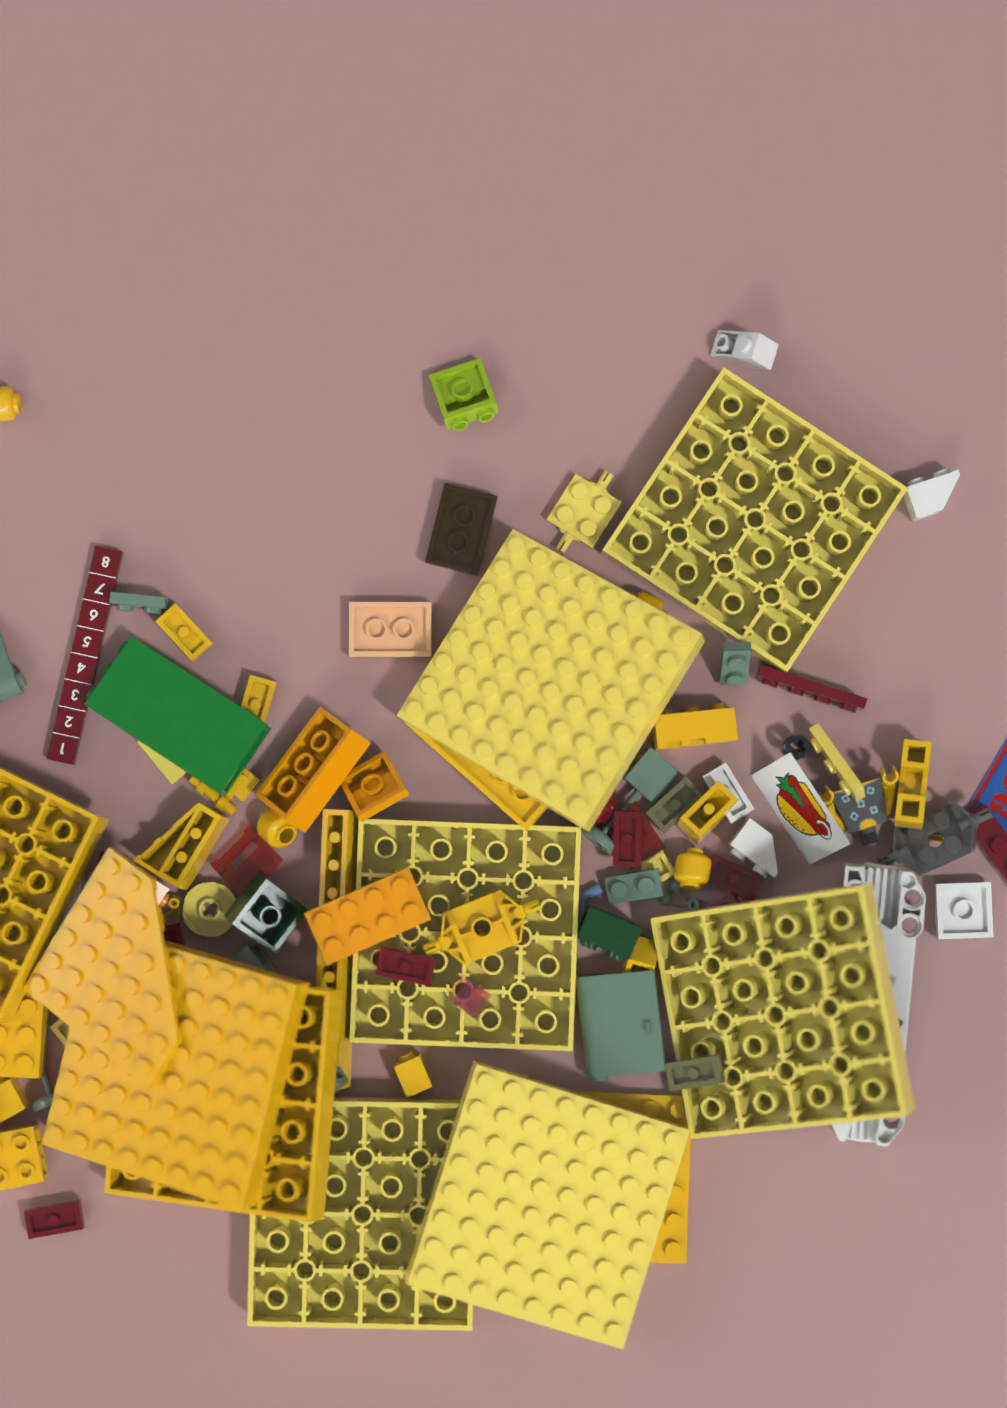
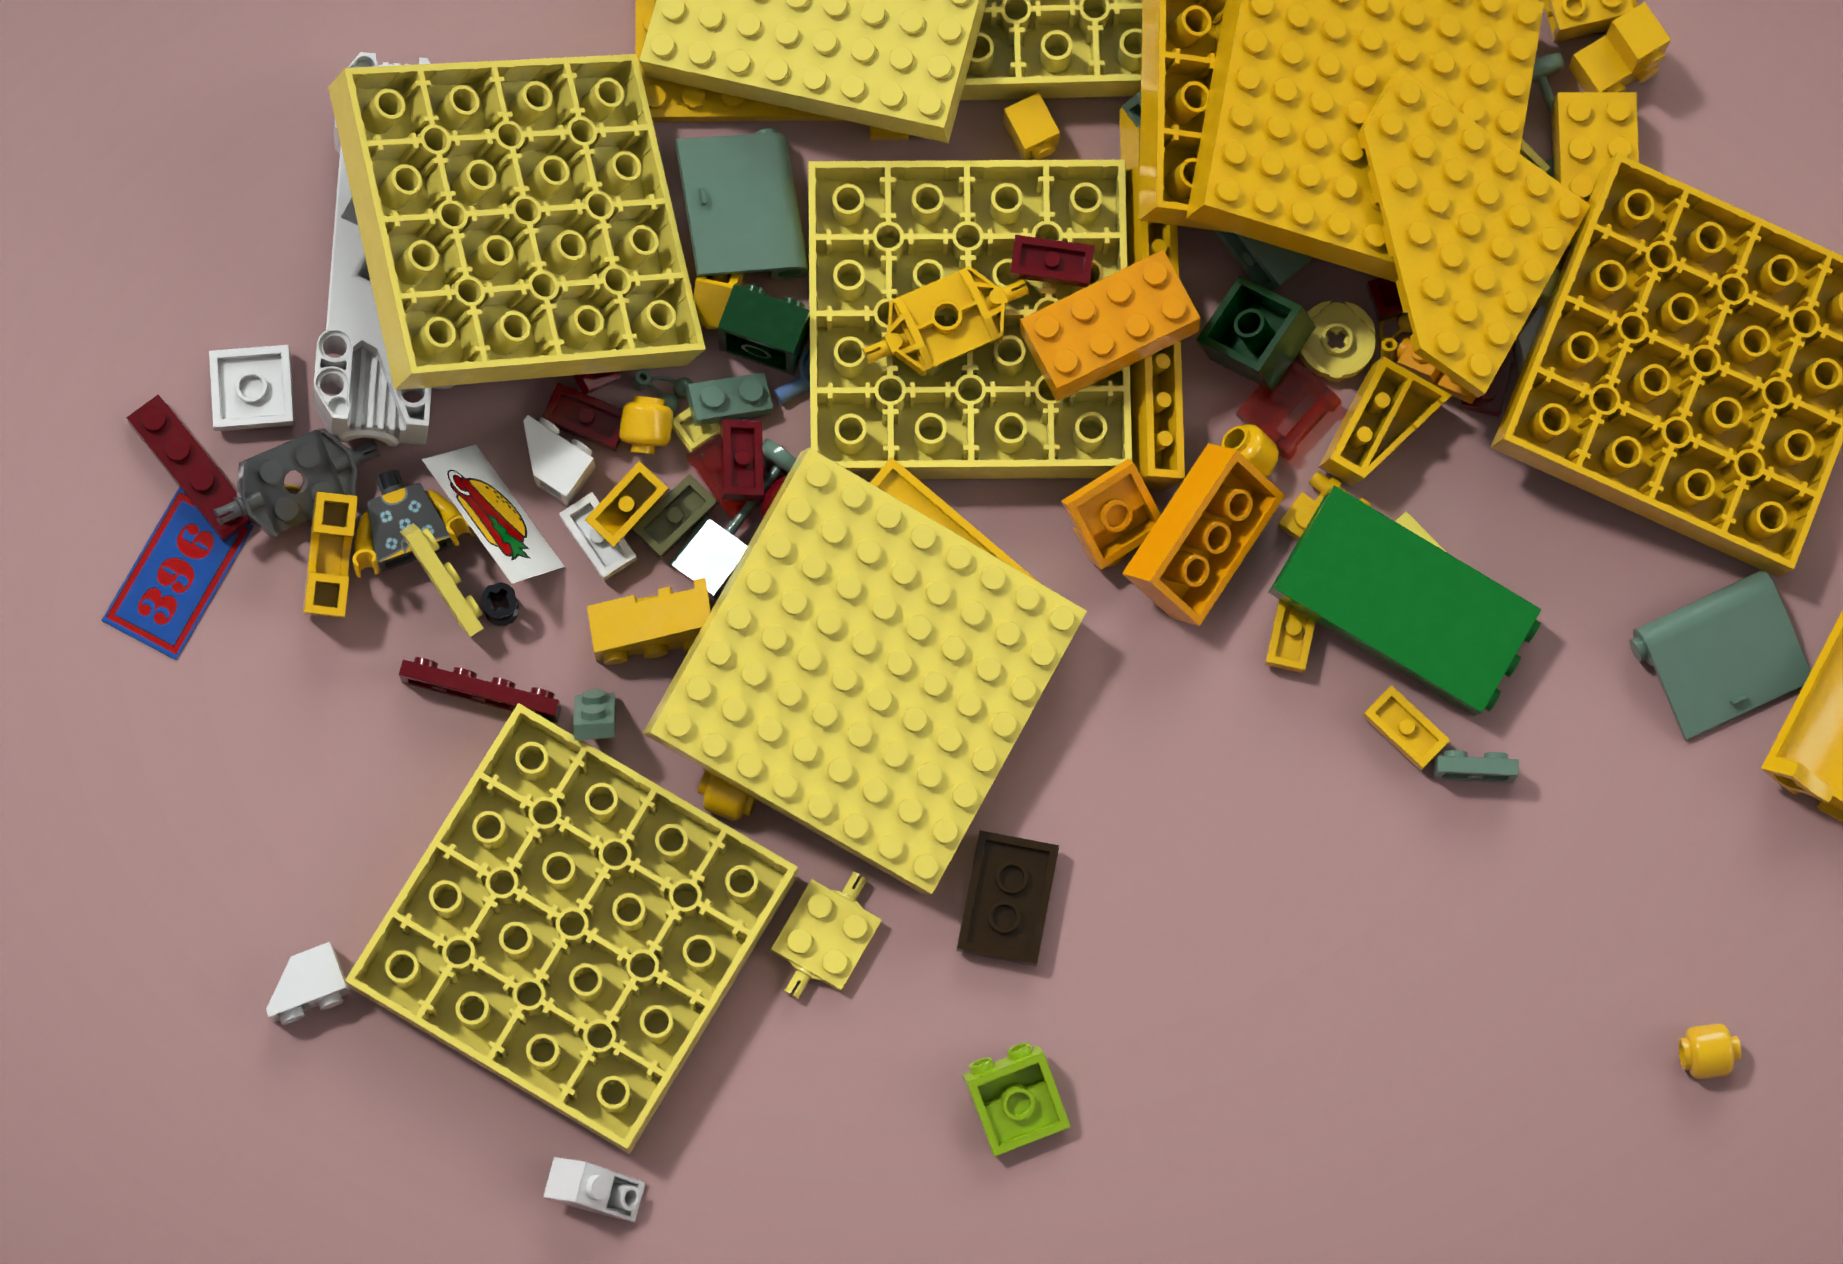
camera: 175 degrees right, 10 degrees down
dark red tile [47,546,123,765] -> none
light nougat plate [349,602,432,657] -> none
clear pink plate [452,978,491,1018] -> none
olive plate [664,1054,726,1091] -> none

